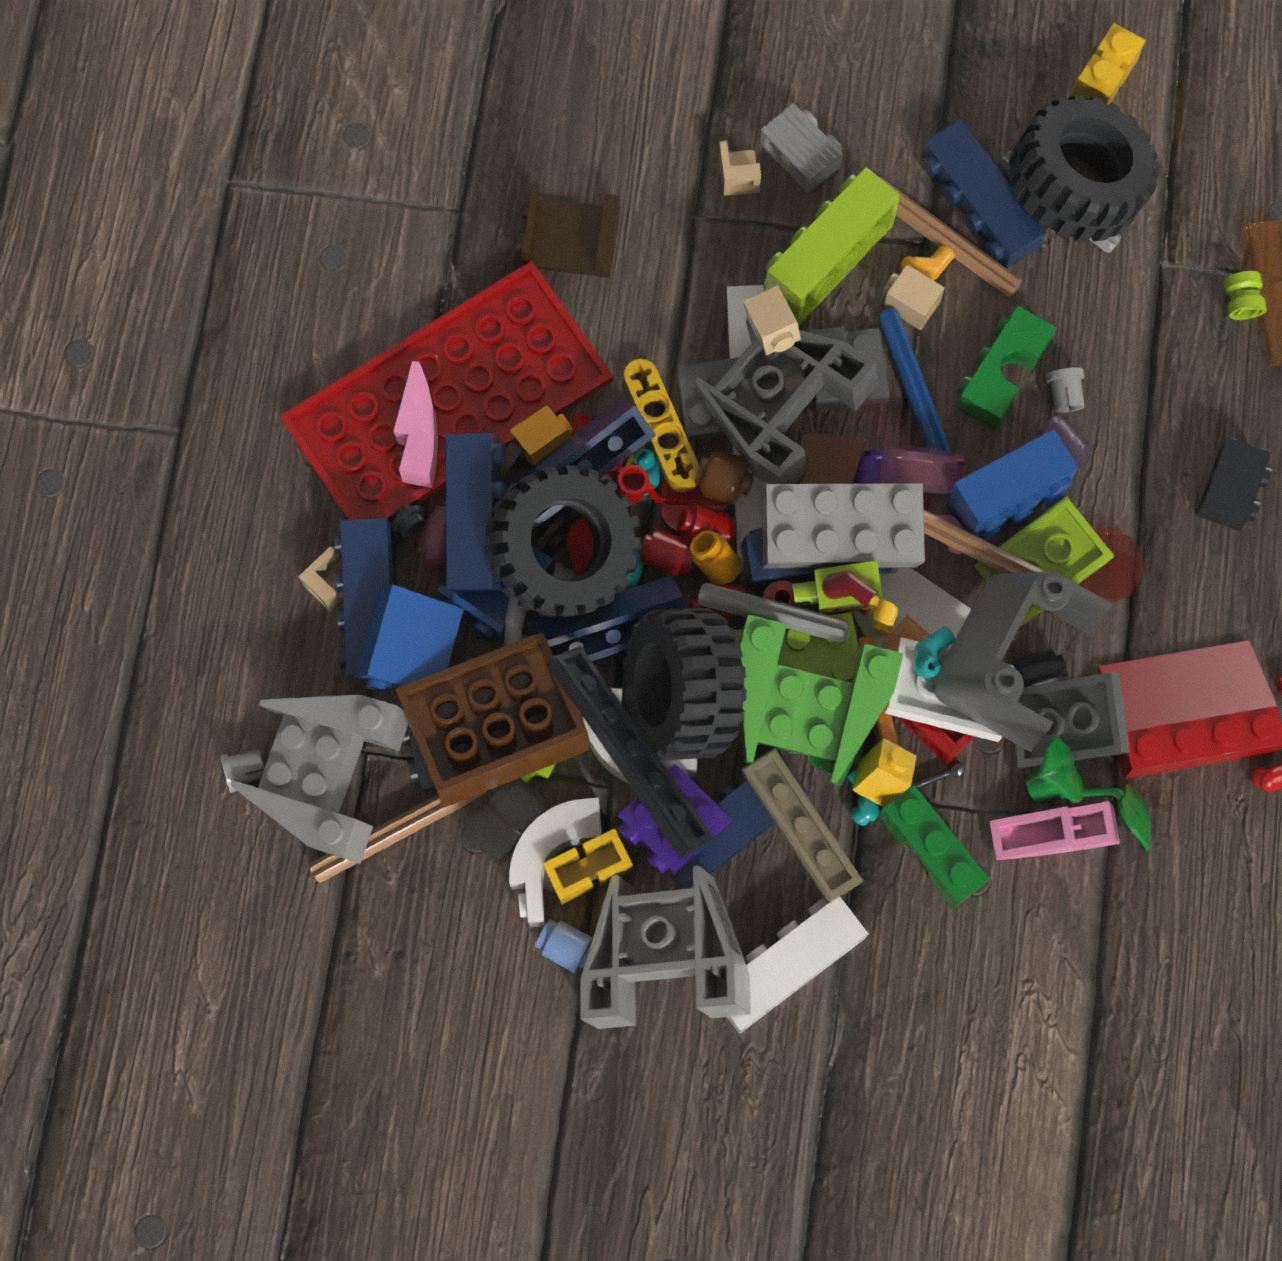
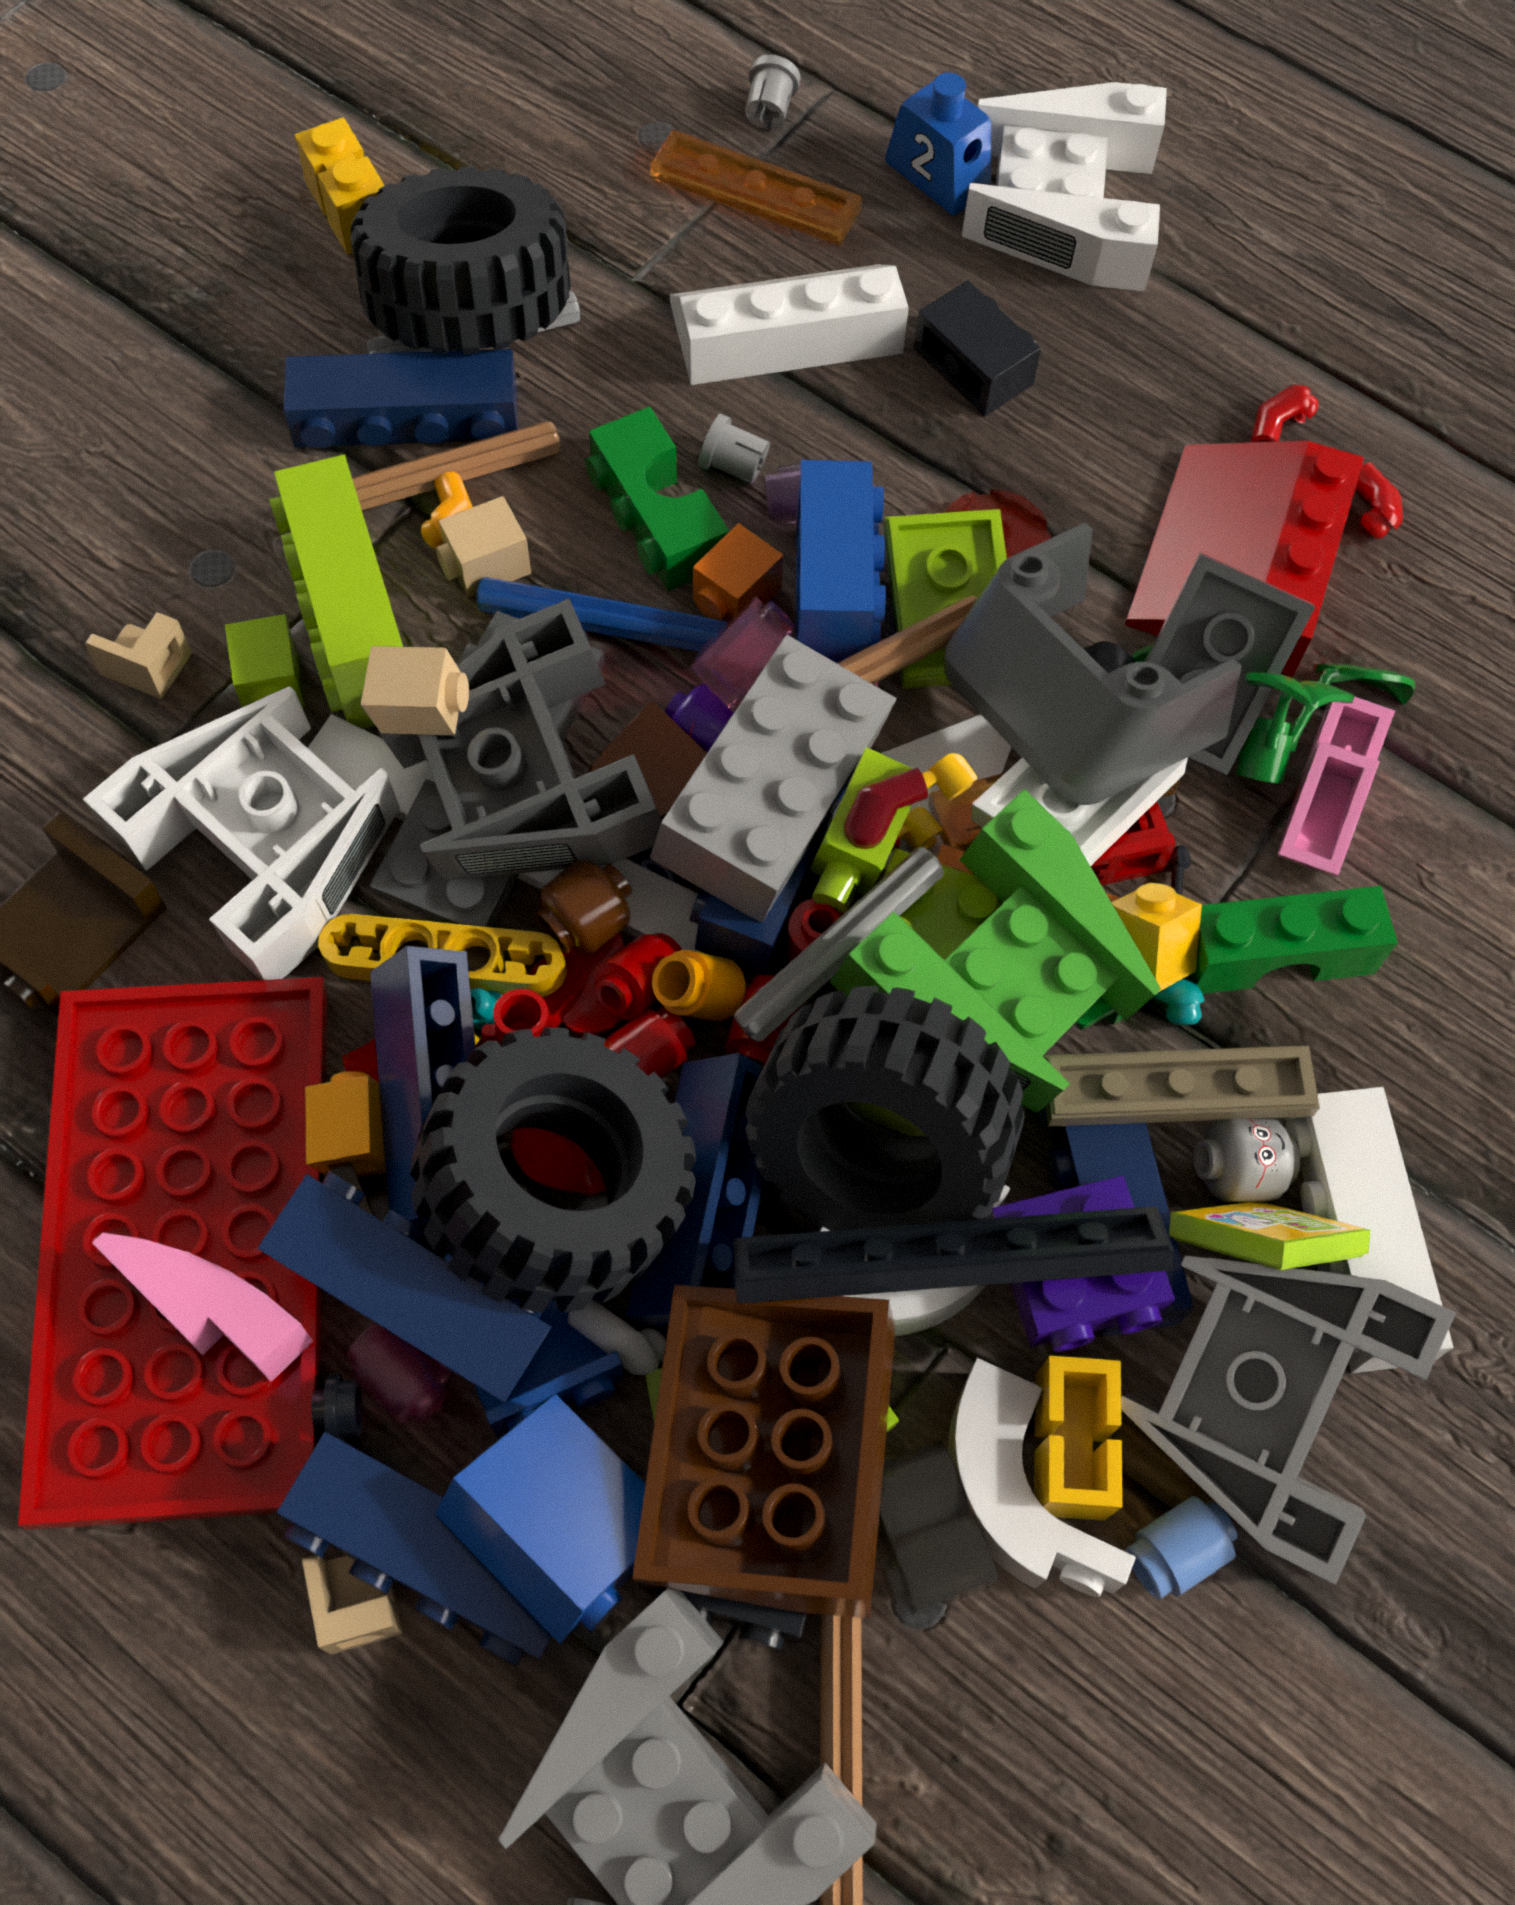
camera: 65 degrees left, 10 degrees down
light grey brick [760,104,843,193] -> none
teal arm [914,625,955,679] -> none
lime wheel [1223,271,1267,320] -> none
none -> white wedge [83,687,400,980]
none -> lime brick [225,614,306,708]
none -> white slope [670,264,909,385]
none -> orange brick [693,523,784,625]
none -> lime tile [1169,1202,1371,1270]
none -> light grey head [1193,1118,1300,1203]

